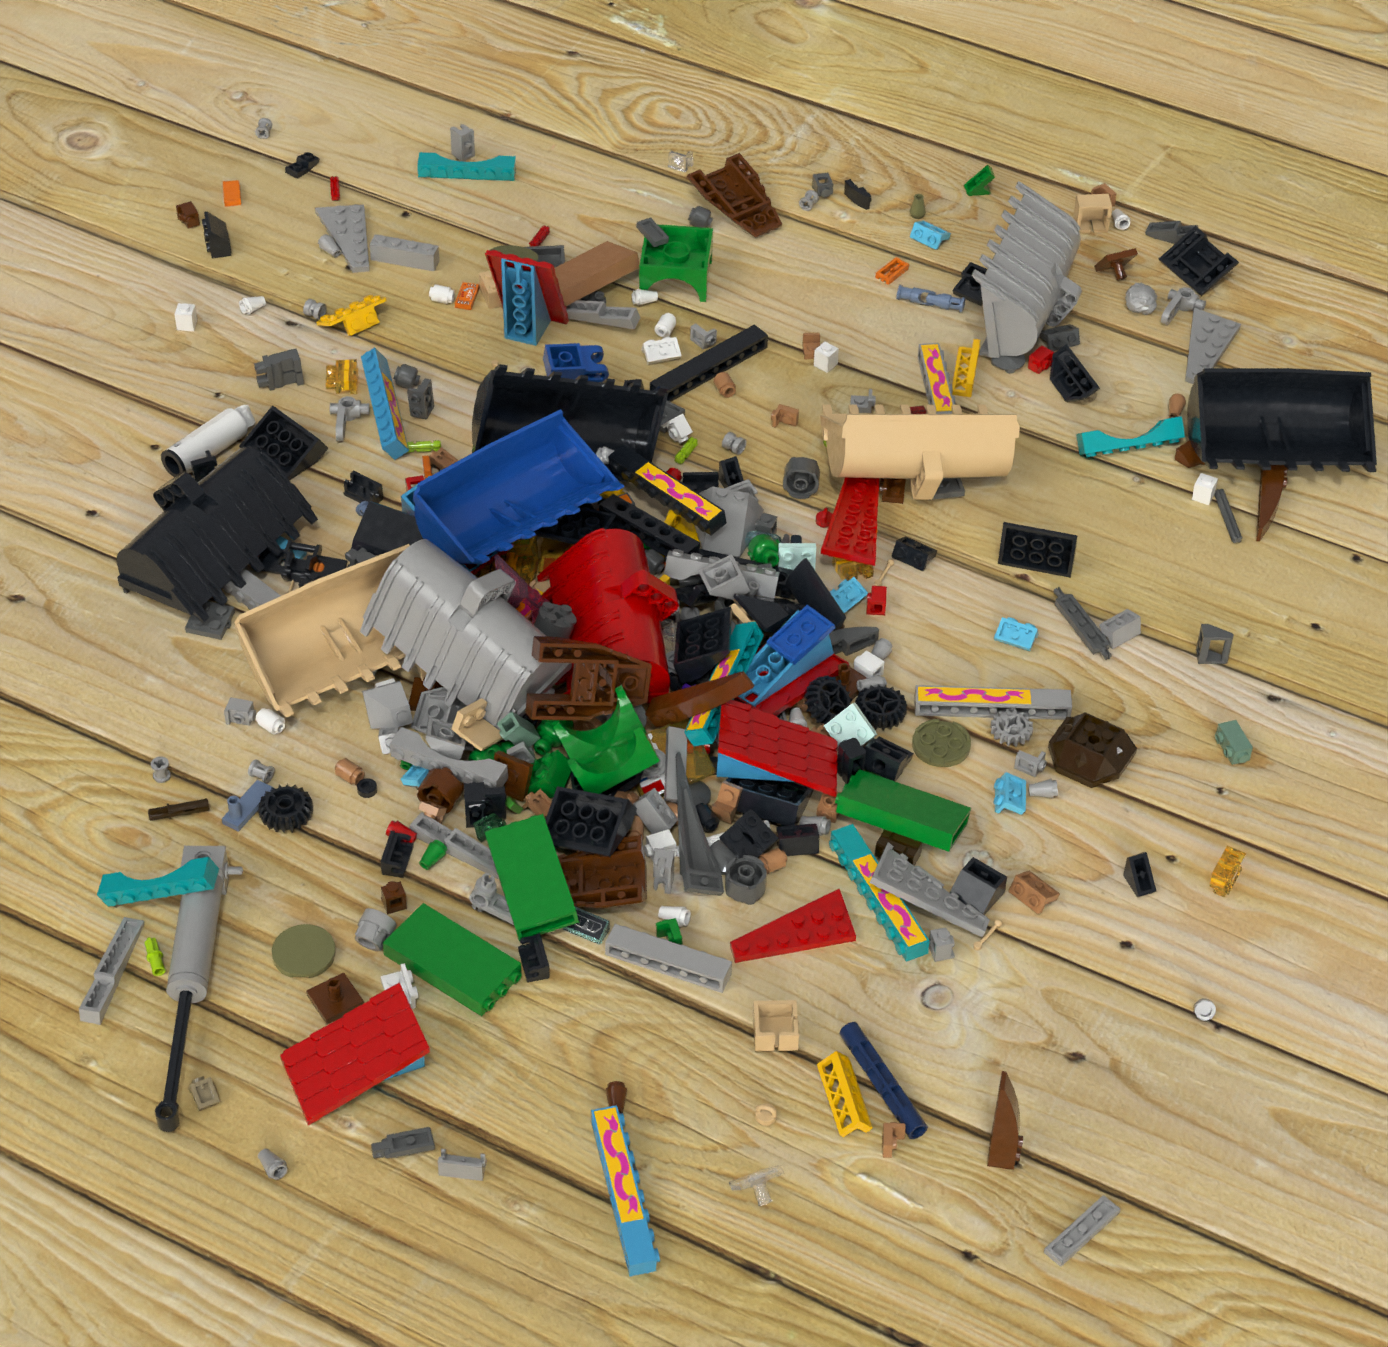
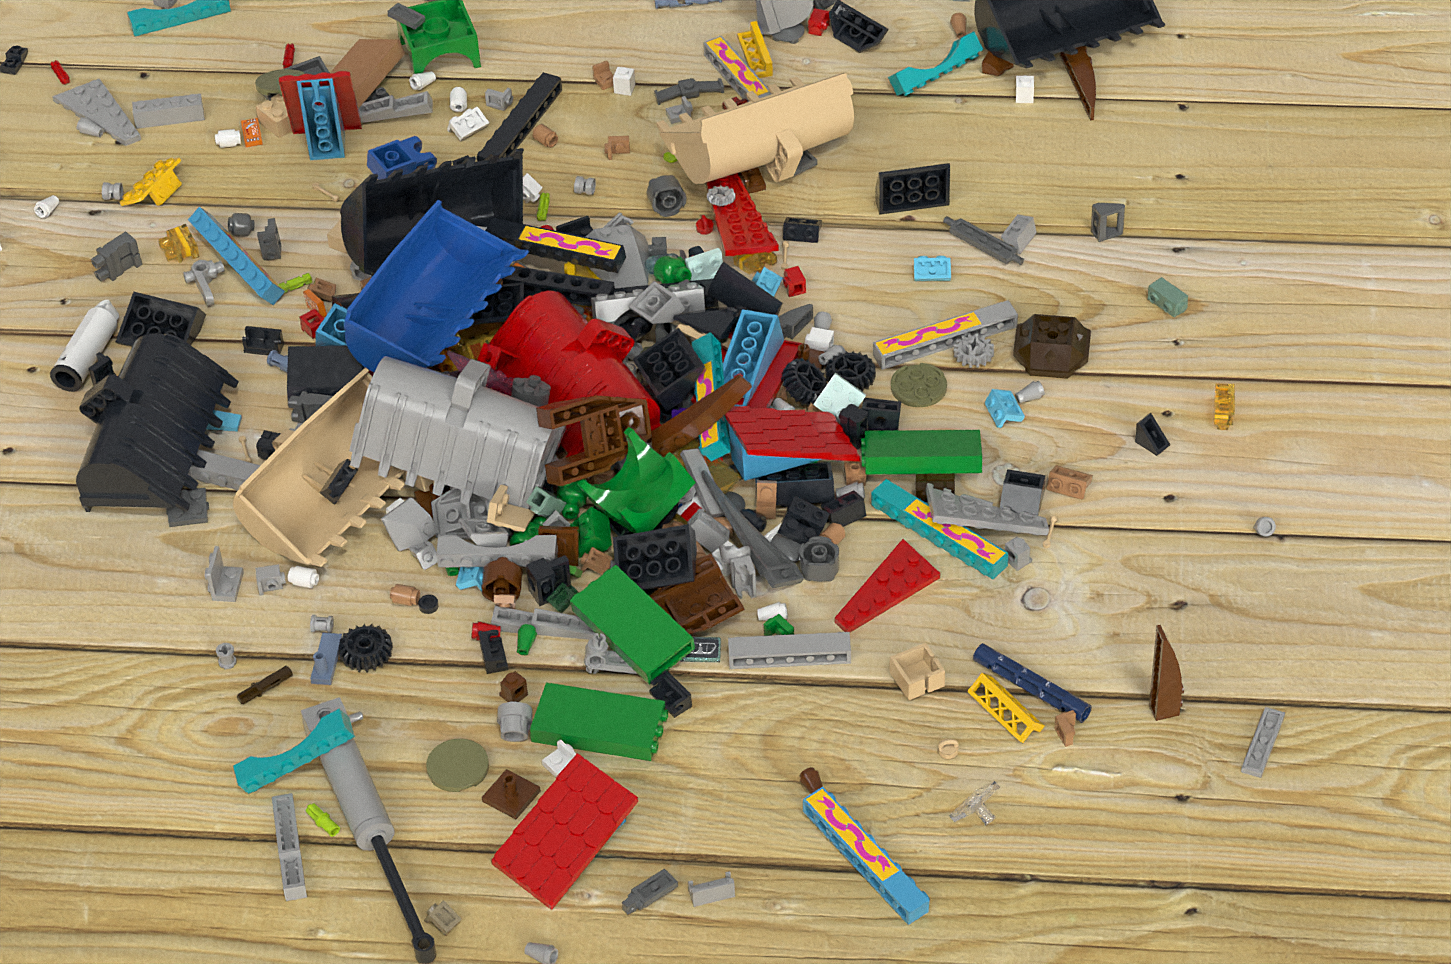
camera: 20 degrees left, 0 degrees up
black piece [259,540,348,582] -> none
black slope [719,456,744,488] -> none
blue tile [766,605,835,665] -> none
light grey bracket [1014,750,1047,777] -> none
dark grey axle [1214,489,1242,543] -> none
none -> light grey bracket [205,546,244,602]
none -> black hinge [319,459,358,505]
none -> red piece [477,343,521,380]
none -> dark grey plate [654,78,724,105]
none -> light grey gear [707,186,735,206]
none -> light grey hair [719,545,751,564]

